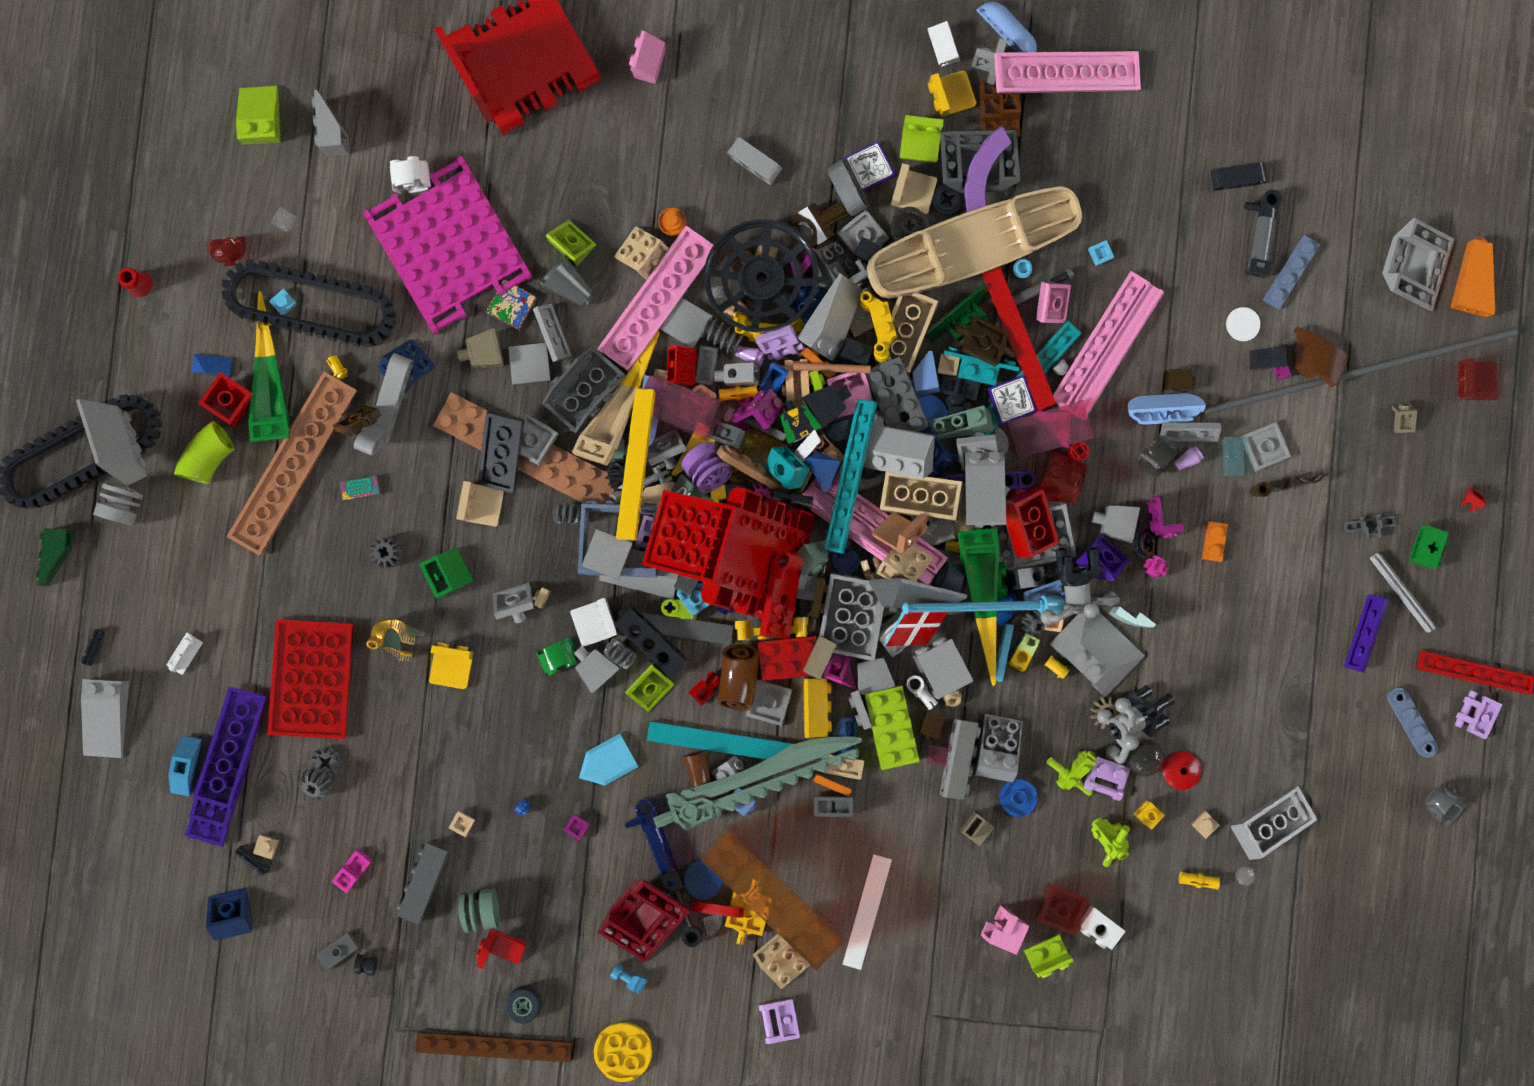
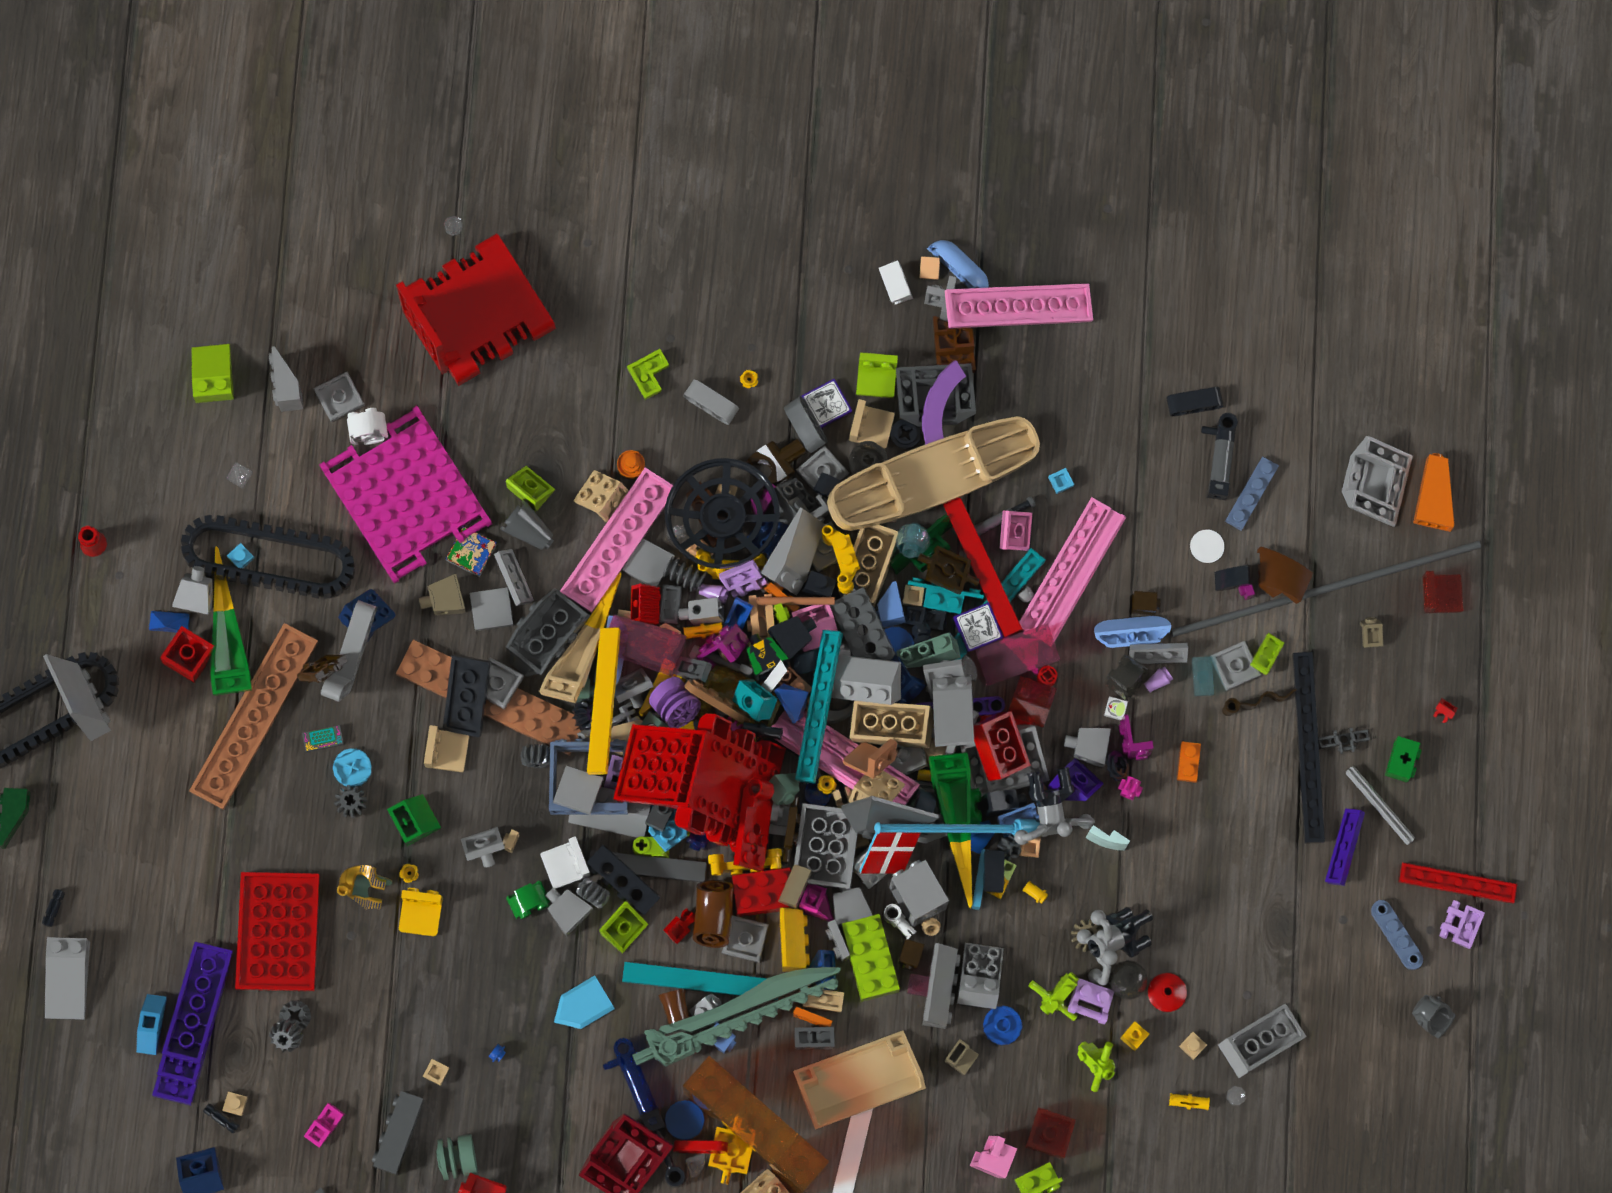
camera: 10 degrees left, 10 degrees down
light grey wheel [93,483,144,526] -> none
white hinge [166,633,203,675] -> none
lime brick [174,421,235,484] -> none
clear red cylinder [206,236,246,267] -> none
yellow pin [326,355,348,380] -> none
magenta plate [563,813,590,841] -> none
bright pink slope [629,30,666,84] -> none
yellow bracket [928,71,976,117] -> none
medium azure plate [1013,259,1032,278] -> none
light grey slope [1050,612,1145,697] -> none
white brick [1077,905,1125,950] -> none
none -> light grey torso [172,566,213,615]
none -> light grey tile [313,372,365,422]
none -> medium azure tile [333,748,372,788]
none -> yellow plate [400,864,419,883]
none -> lime plate [627,349,669,400]
none -> yellow plate [740,370,758,388]
none -> tan slope [793,1031,926,1130]
none -> yellow plate [817,775,836,794]
none -> clear light blue plant [895,523,931,558]
none -> light nougat slope [920,257,940,280]
none -> black slope [983,850,1004,893]
none -> tile [1104,697,1128,720]
none -> lime plate [1250,633,1284,675]
none -> black plate [1292,652,1325,844]

